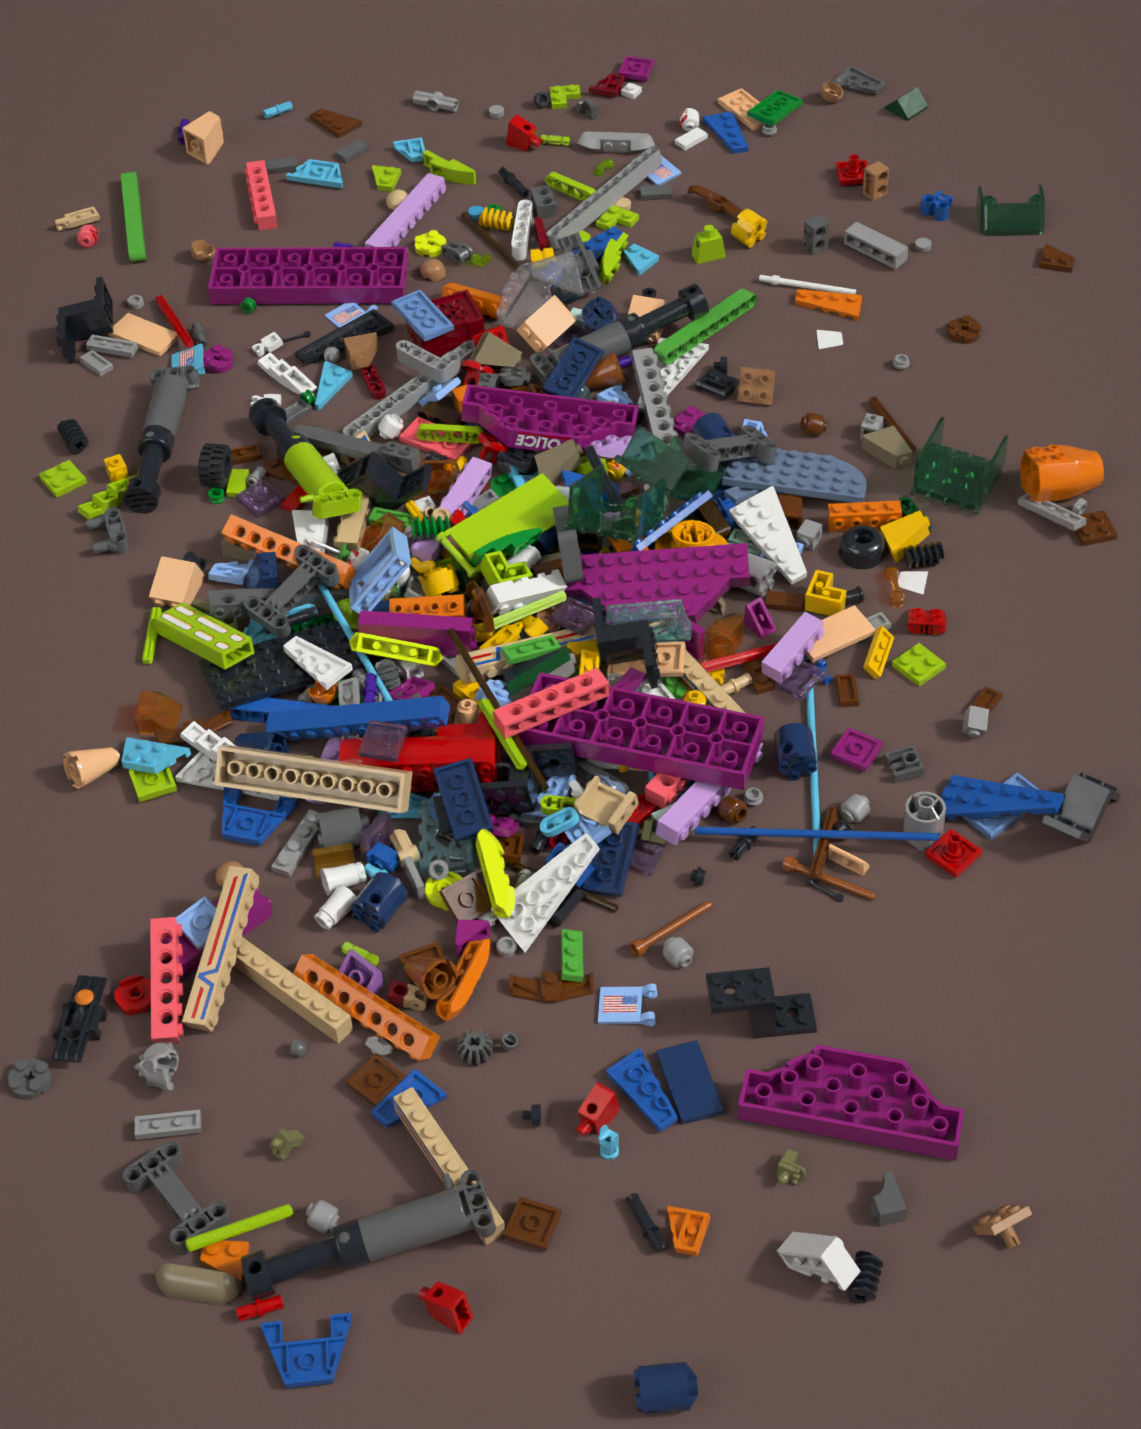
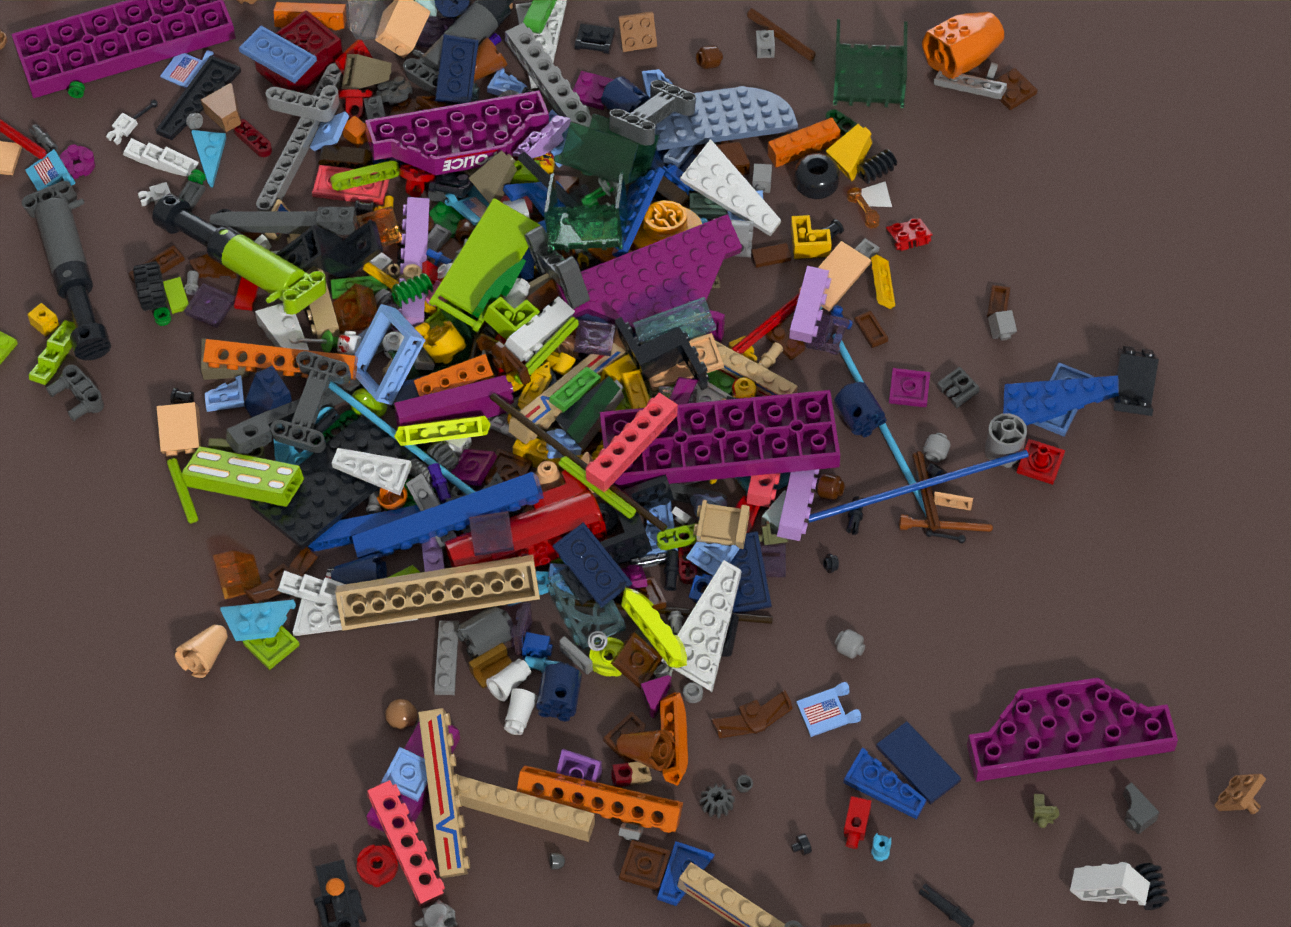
camera: 25 degrees left, 10 degrees up
blue wing [222,787,298,846] -> none
lime axle [341,942,379,967] -> none
white head [378,413,404,440] -> none
tan piece [390,829,421,868] -> none
medium azure plate [540,807,579,837] -> none
bright green plate [561,929,583,982] -> none
dark orange piece [629,901,713,957] -> none
orange wing [667,1206,711,1257] -> none
clear orange slope [705,614,744,660] -> none
black bracket [706,967,817,1039] -> none
black tile [714,357,727,374] -> none
light grey plate [743,787,763,806] -> none
magenta slope [744,597,777,639] -> none
dark tan slope [861,426,913,469] -> none
lime plate [892,643,946,687] -> none

